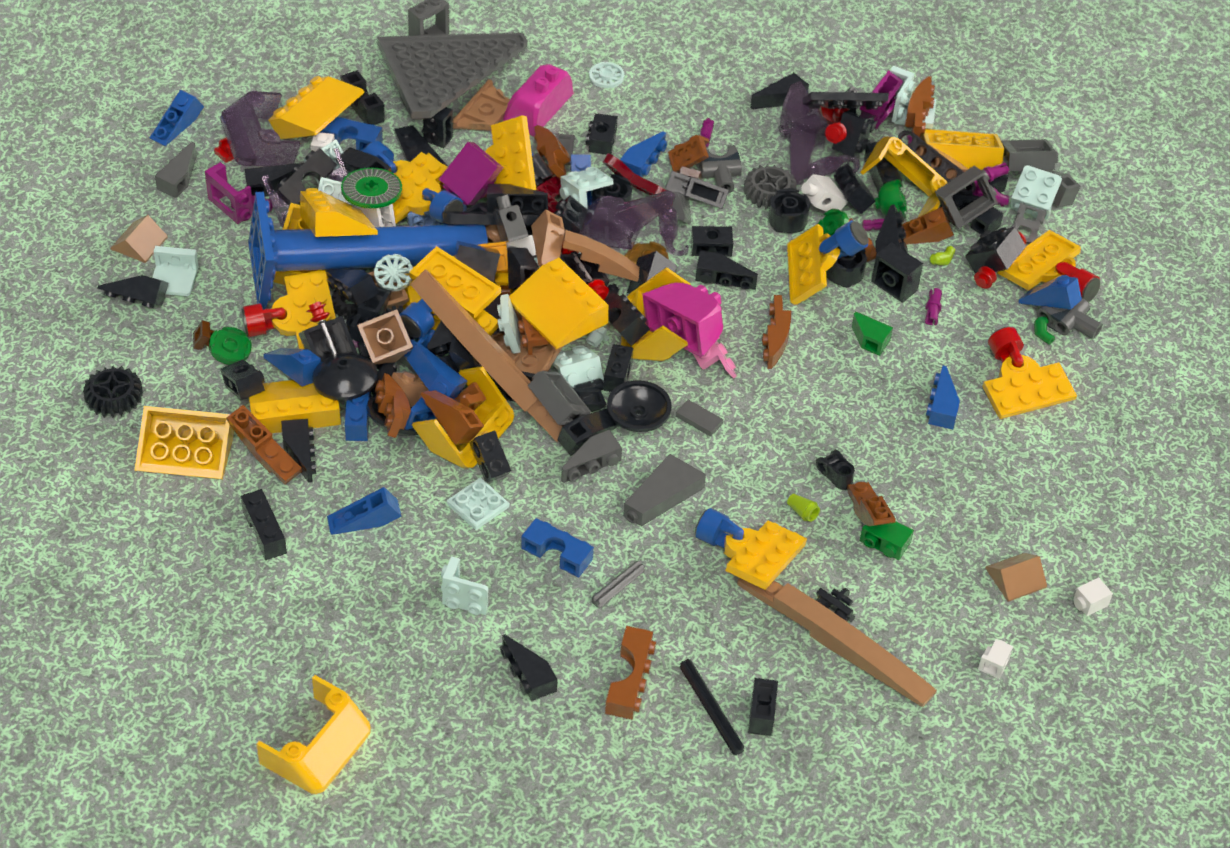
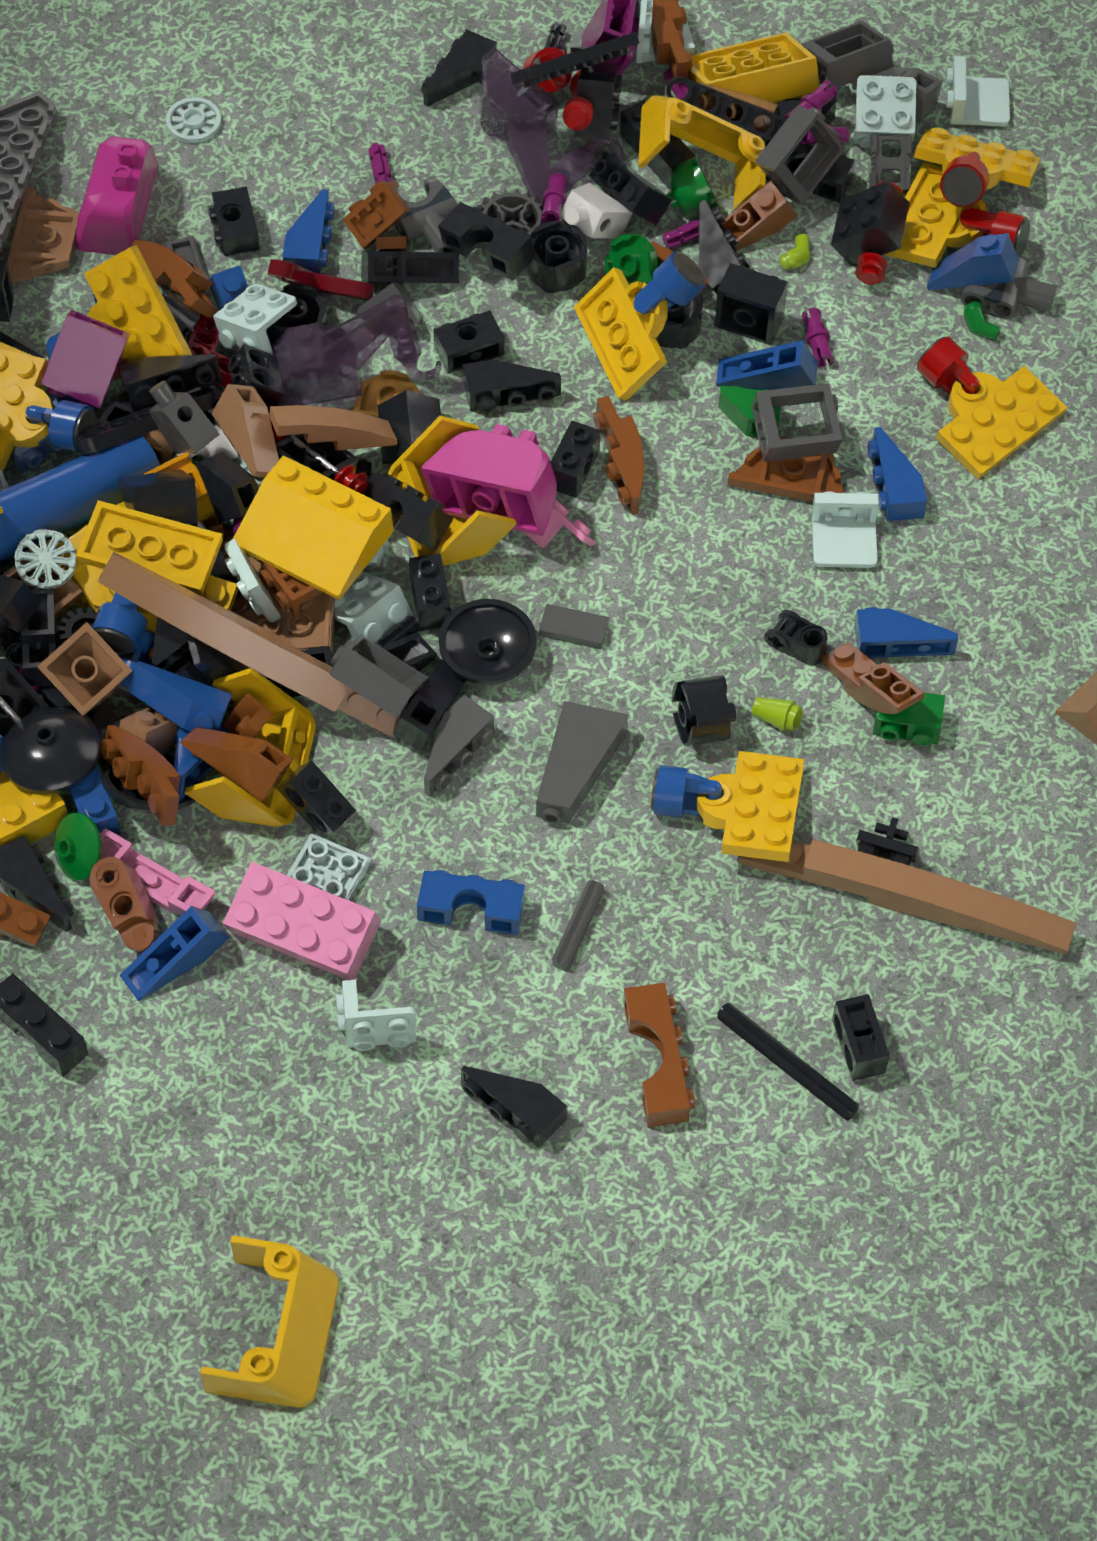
camera: 20 degrees left, 10 degrees up
none -> green dish [54,813,102,880]
none -> dark orange piece [89,857,161,953]
none -> bright pink slope [100,828,216,915]
none -> bright pink brick [223,861,381,980]
none -> black arch [438,202,536,281]
none -> magenta pin [541,173,568,223]
none -> black brick [551,420,601,498]
none -> black brick [672,675,736,746]
none -> blue slope [716,340,818,390]
none -> dark orange wing [728,436,844,502]
none -> dark grey window [751,383,845,462]
none -> light aqua bracket [811,491,879,568]
none -> blue slope [854,607,958,658]
none -> yellow plate [914,127,1041,207]
none -> light aqua bracket [946,56,1010,127]

